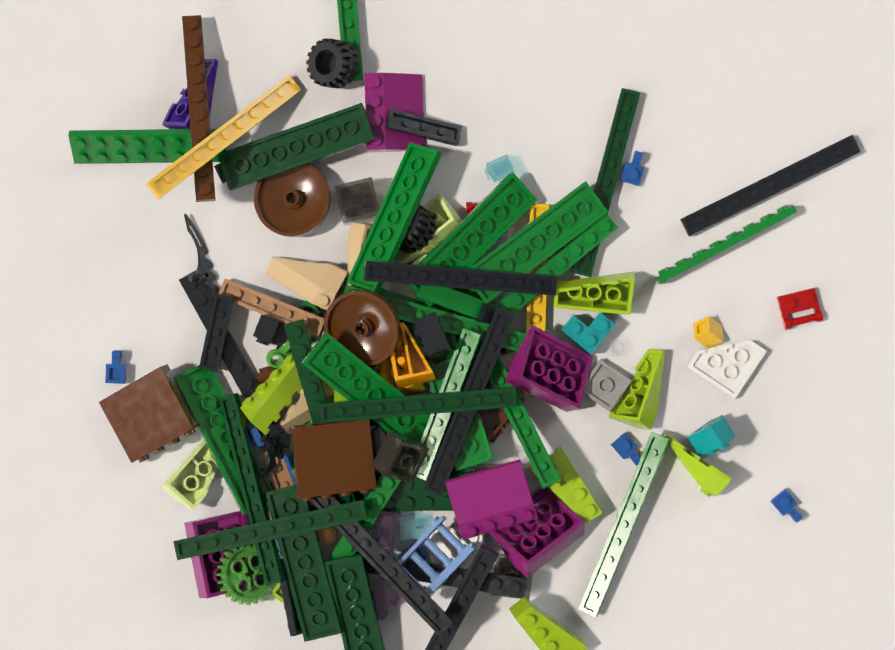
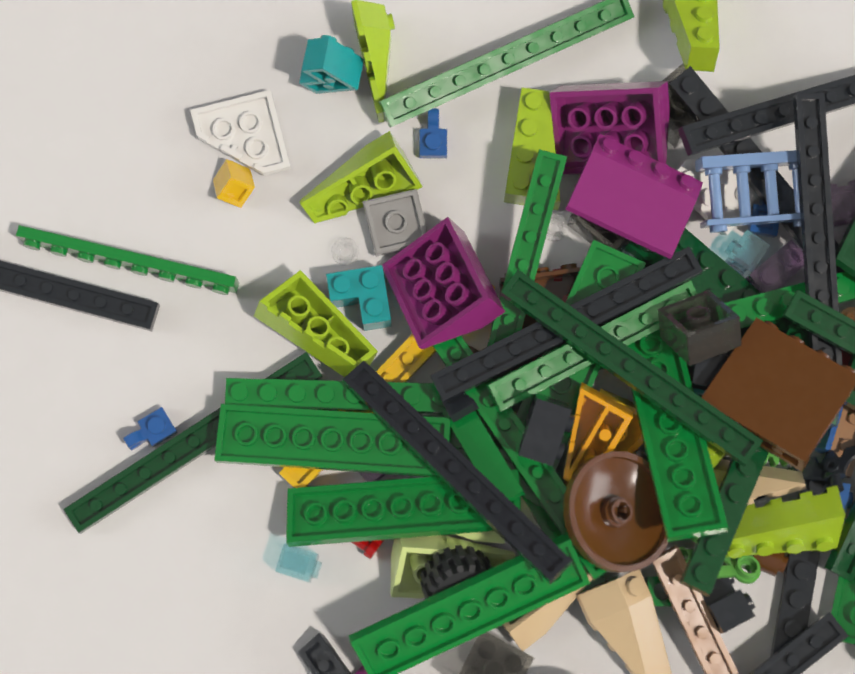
camera: 140 degrees left, 10 degrees down
red plate [777,288,823,330] -> none

